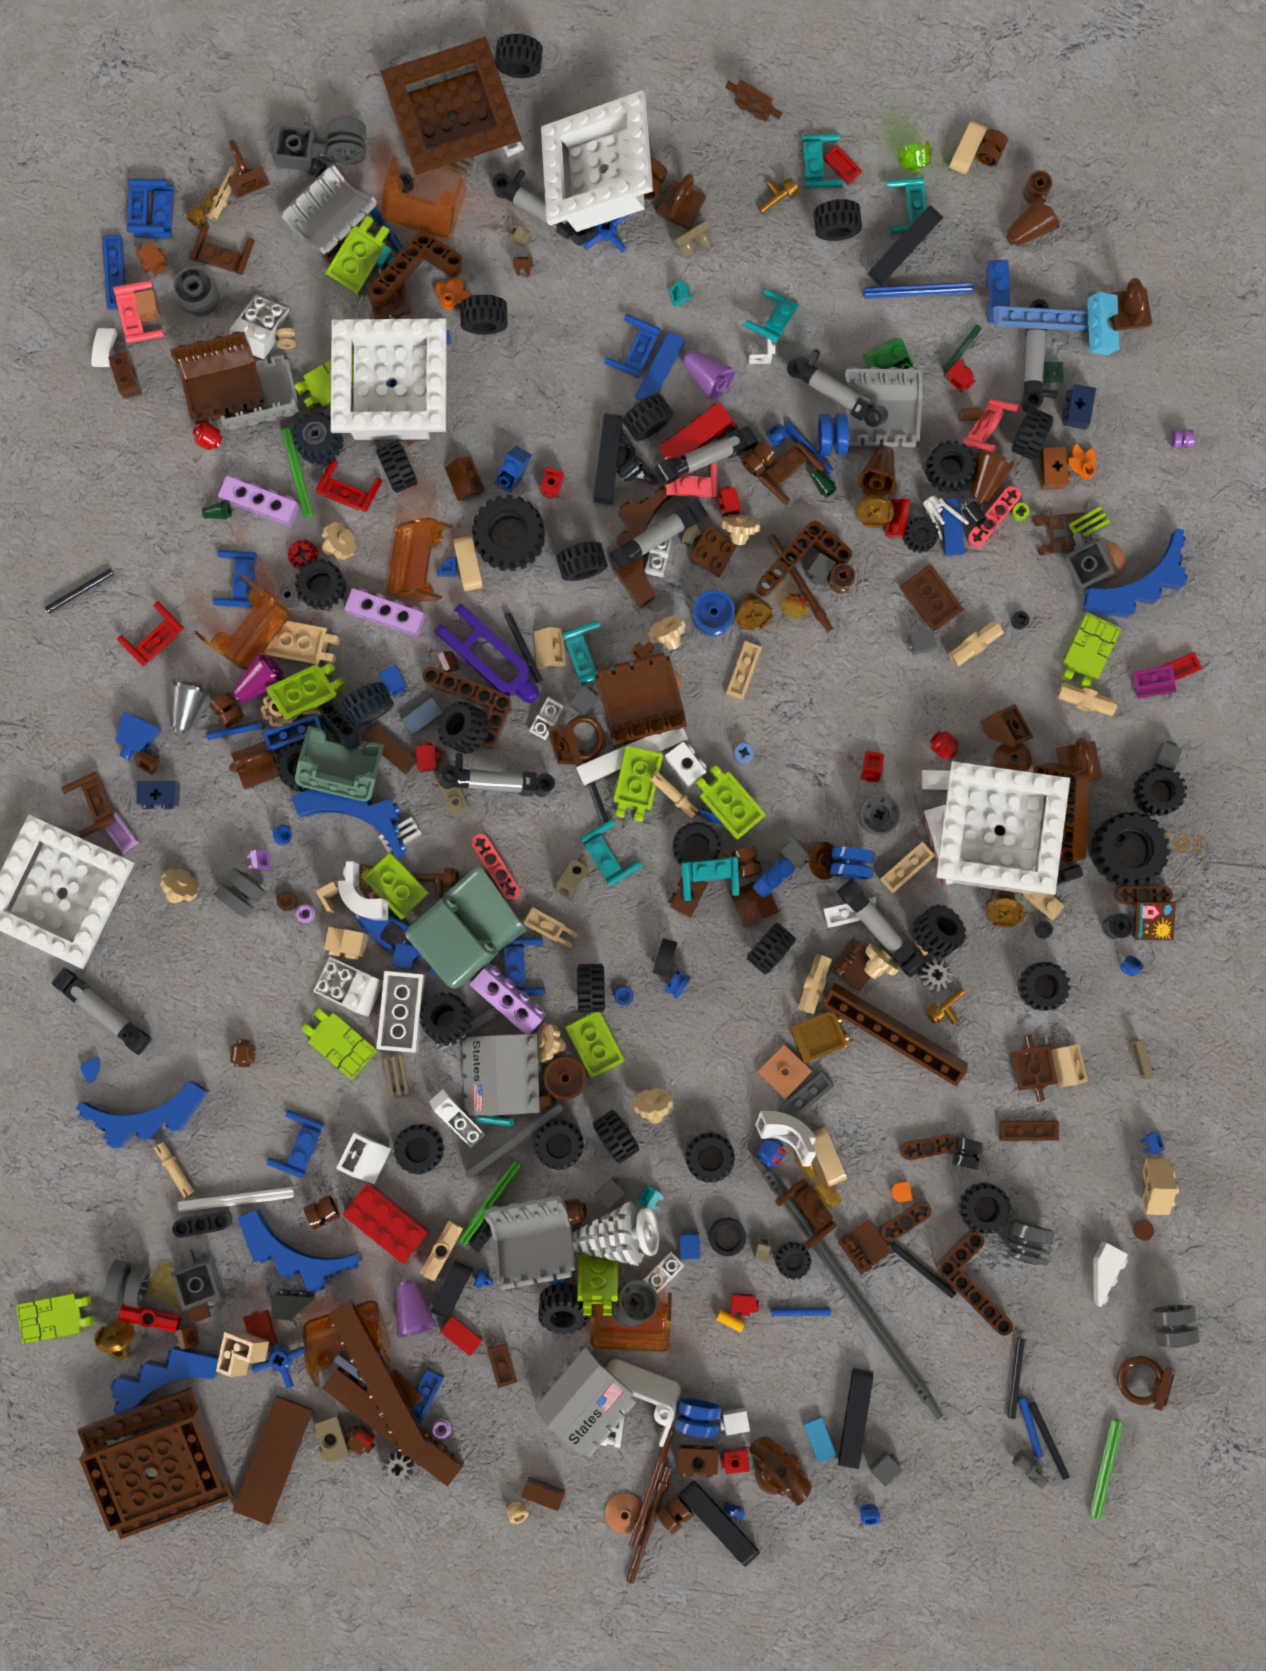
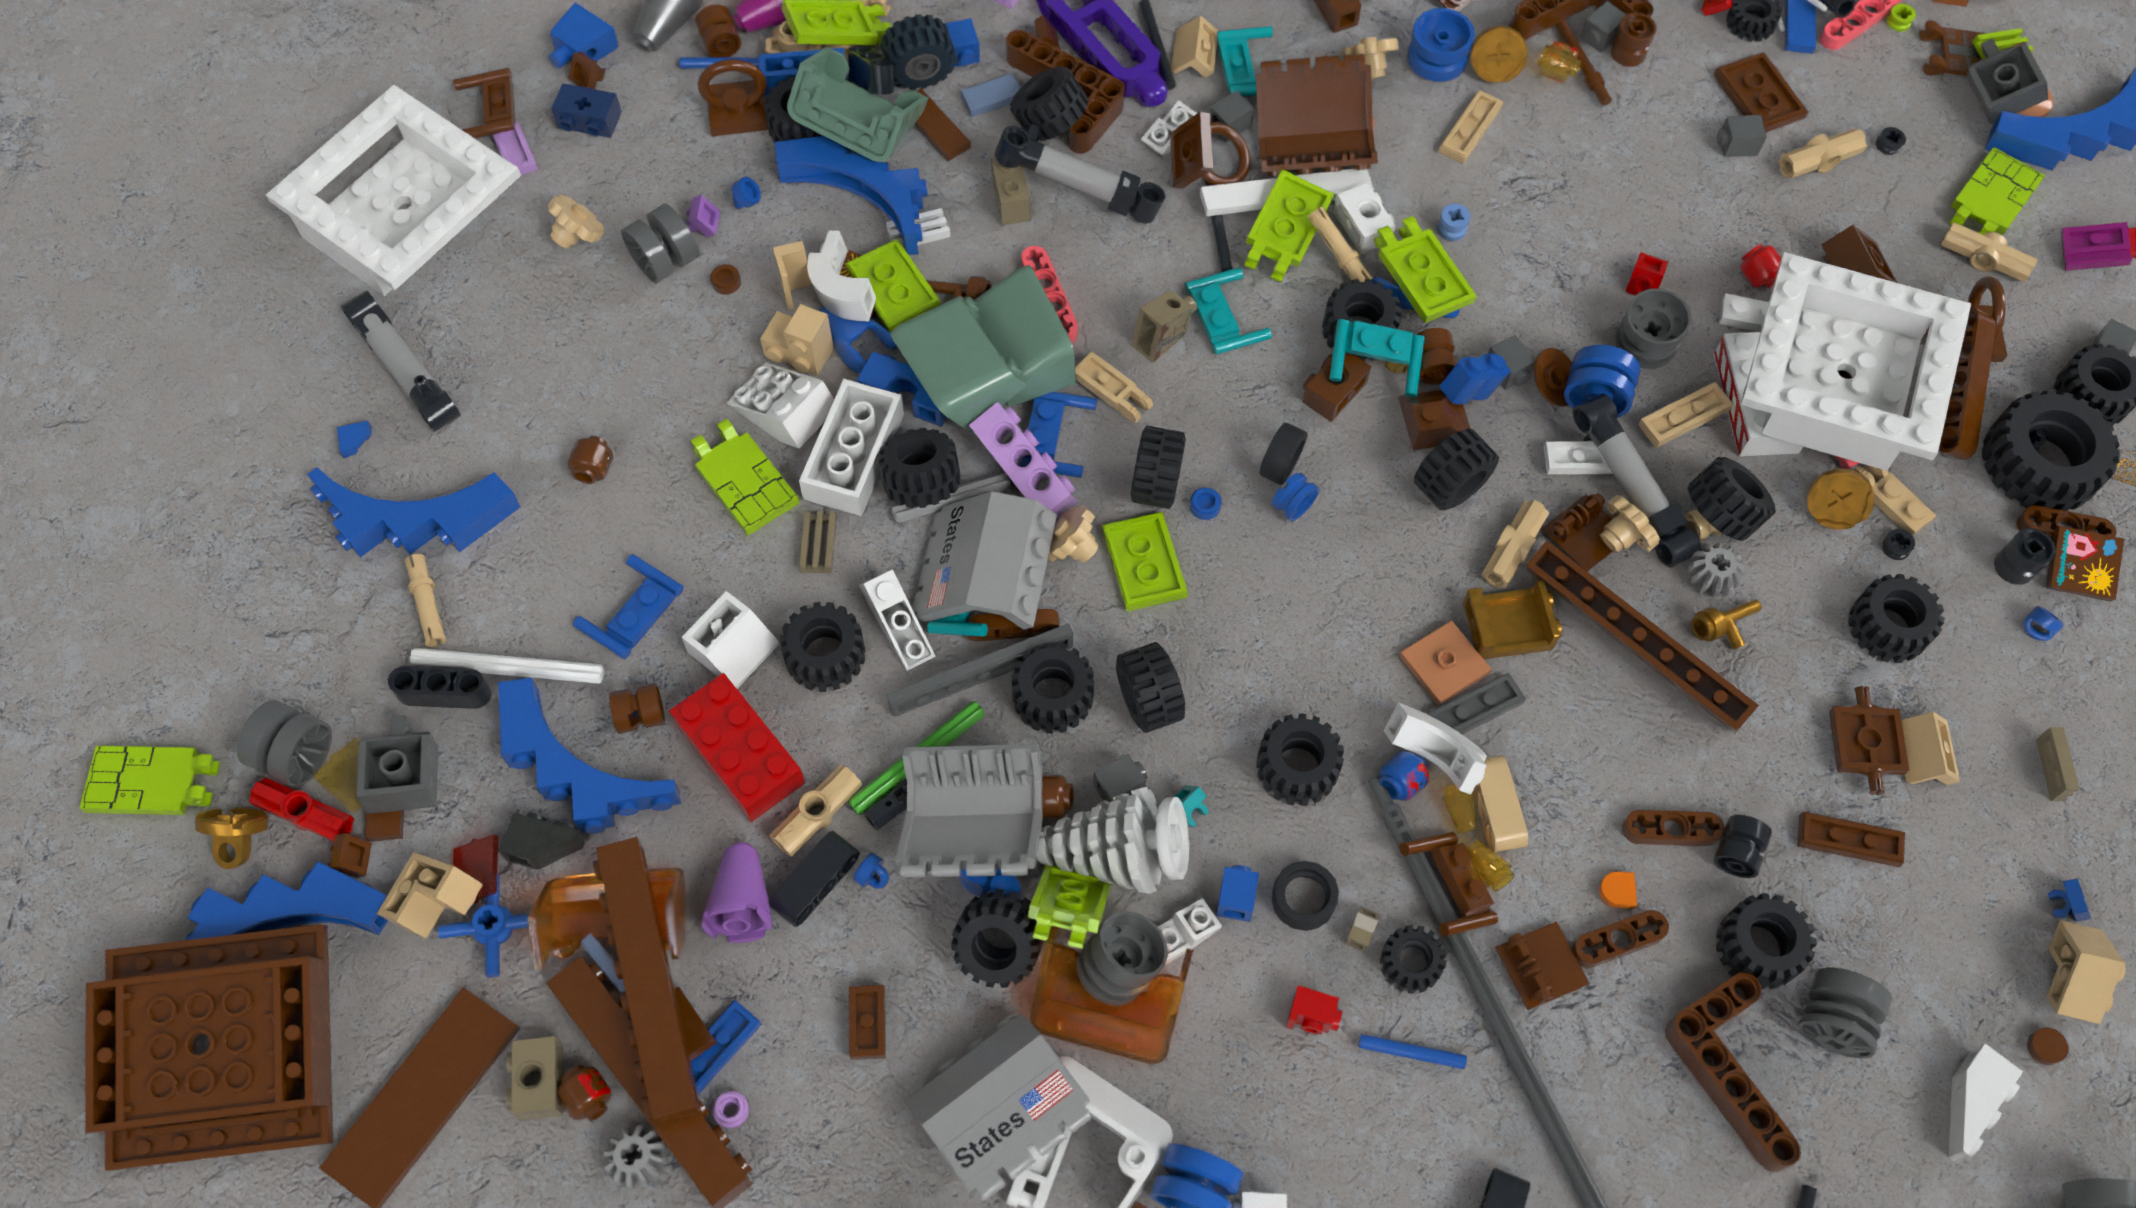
camera: 10 degrees right, 20 degrees down
lavender plate [296,904,316,923] -> none
red brick [416,742,441,772] -> none
red tile [440,1315,483,1356] -> none
reddish brown wheel [544,1056,587,1100] -> none
tan plant [633,1088,673,1124] -> none
yellow axle [716,1309,745,1333] -> none
black bar [890,1242,956,1299] -> none
black bar [1056,864,1083,886] -> none

